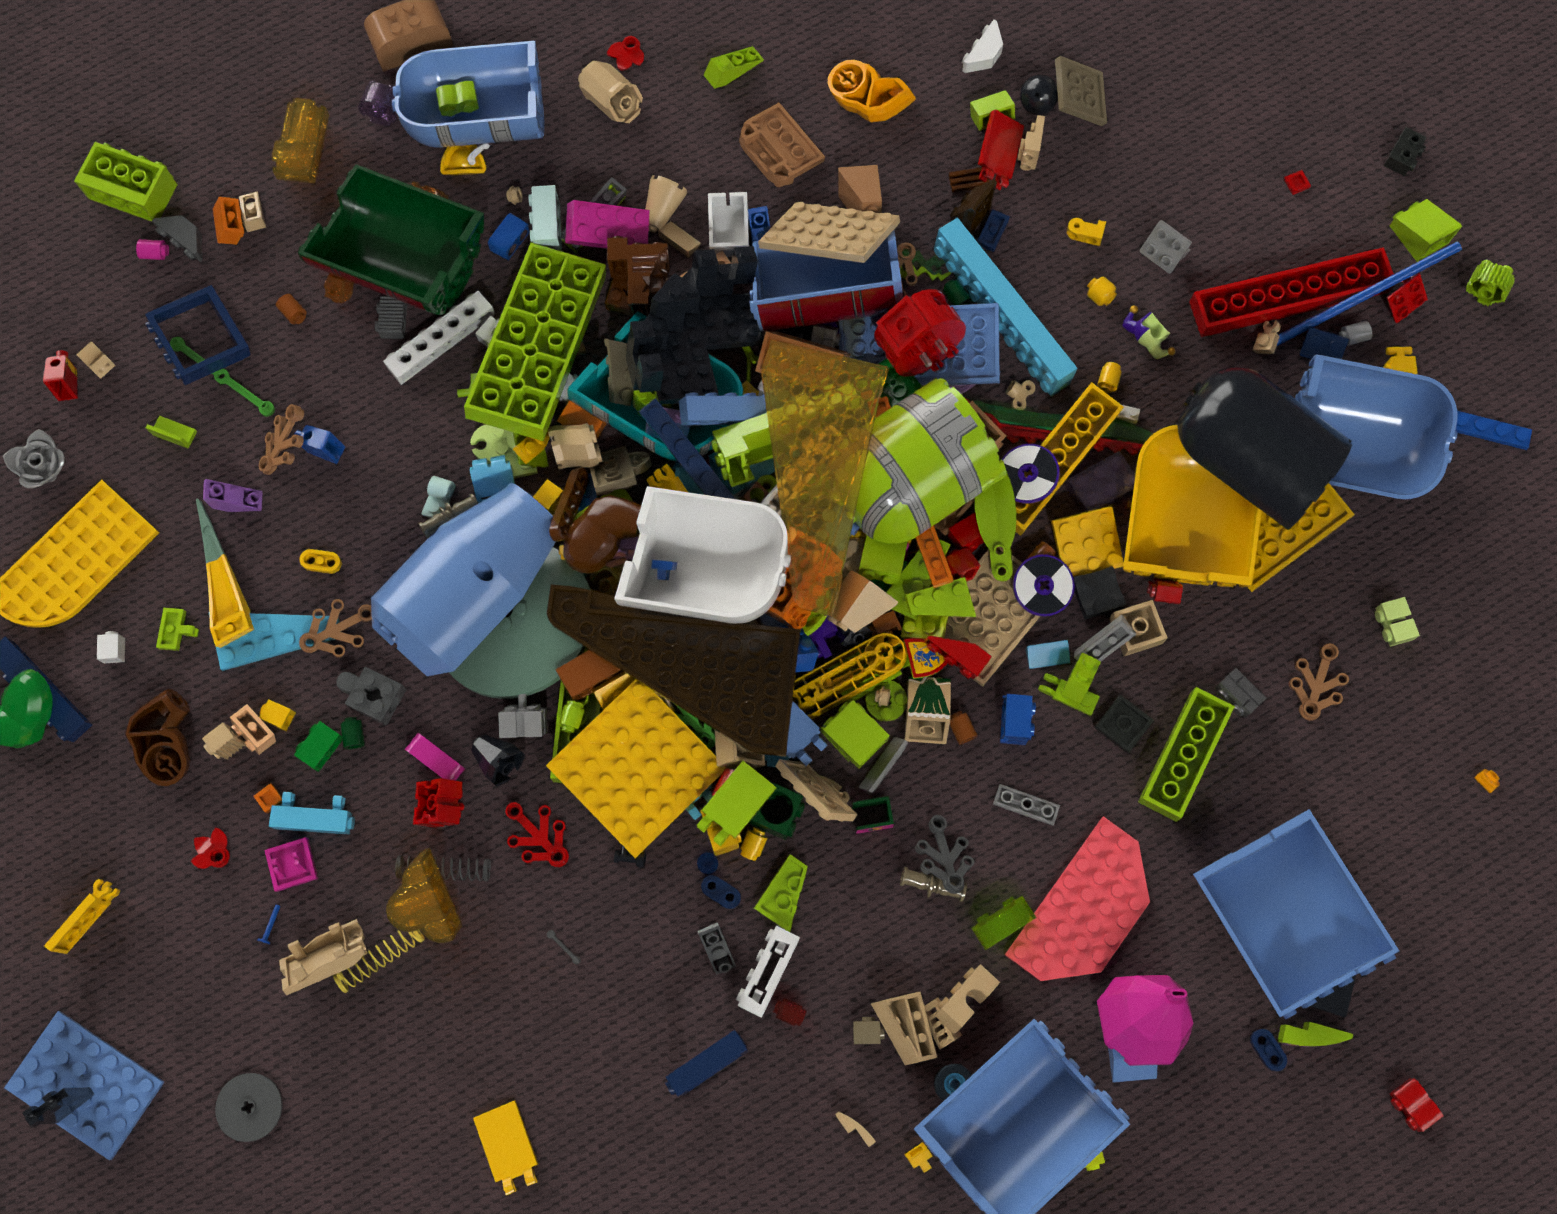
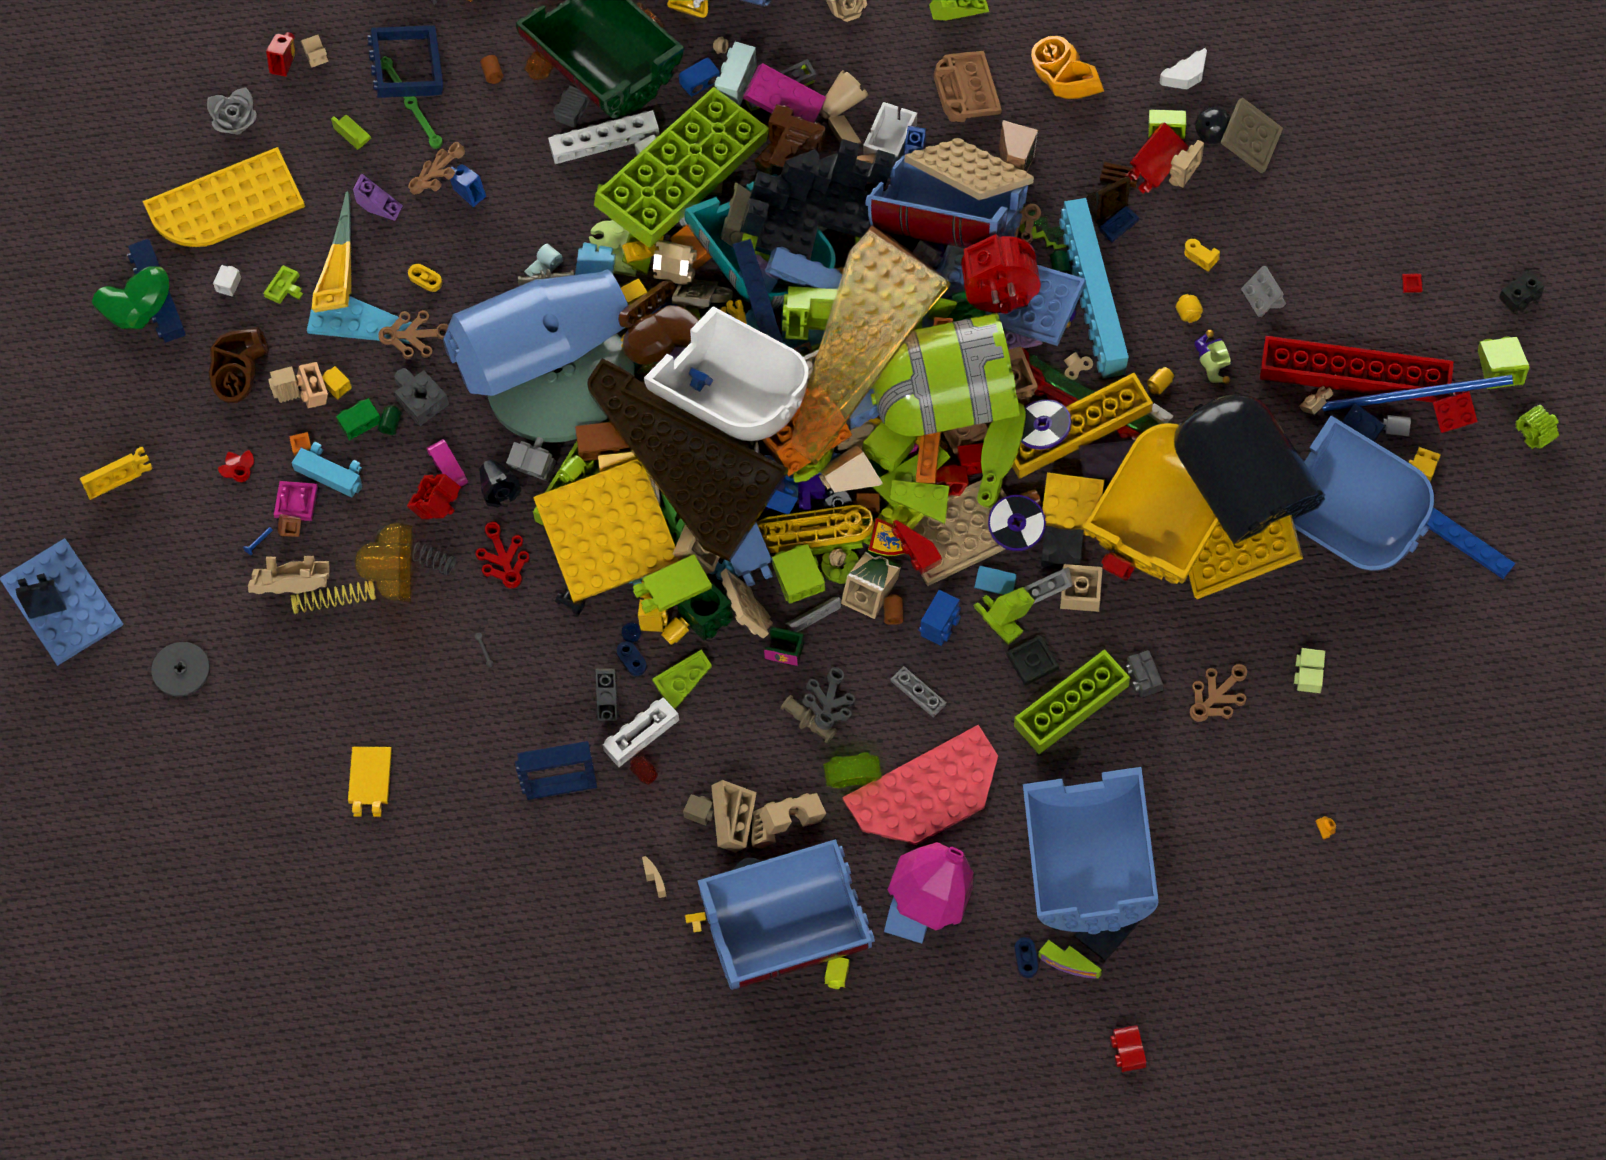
camera: 25 degrees right, 10 degrees down
none -> dark orange slope [278,514,301,537]

